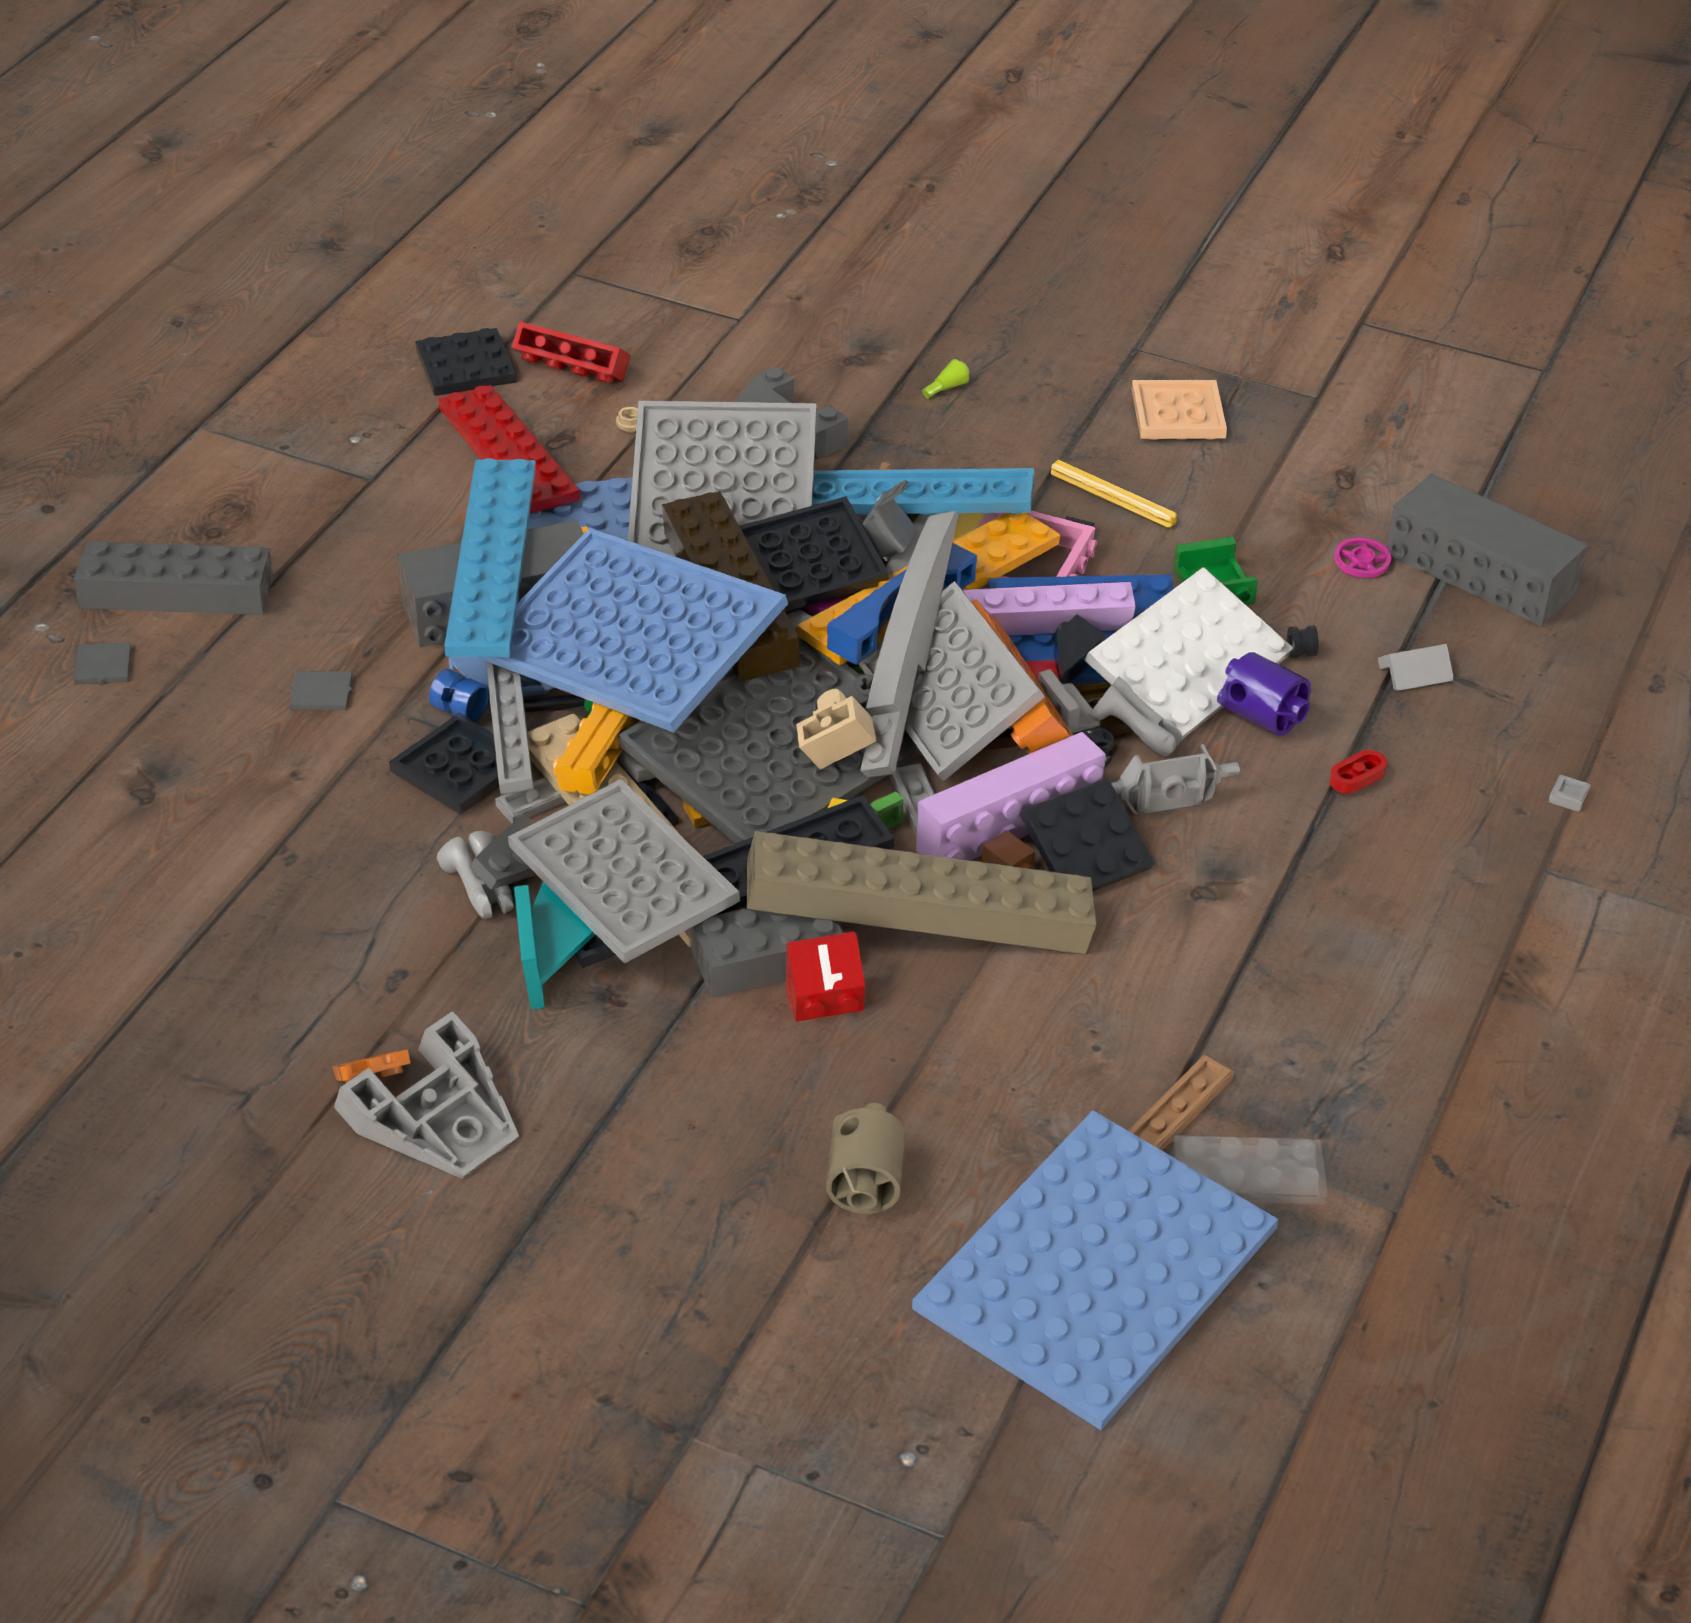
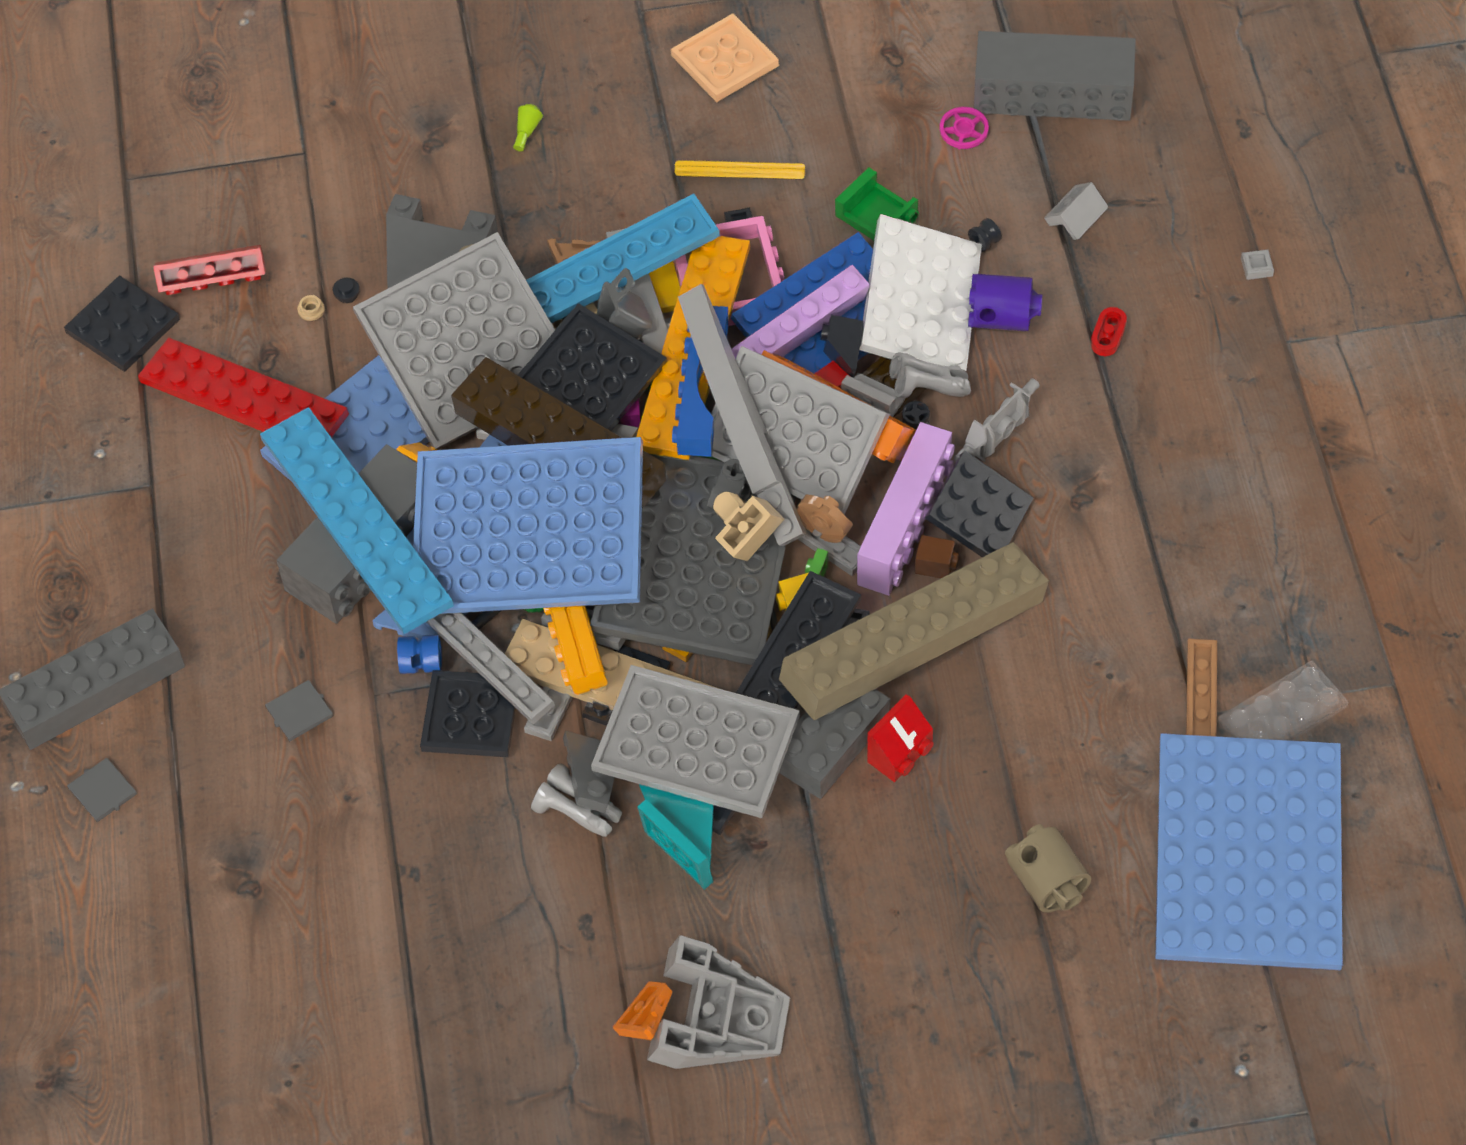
camera: 30 degrees left, 15 degrees up
none -> medium nougat plate [797,494,853,543]

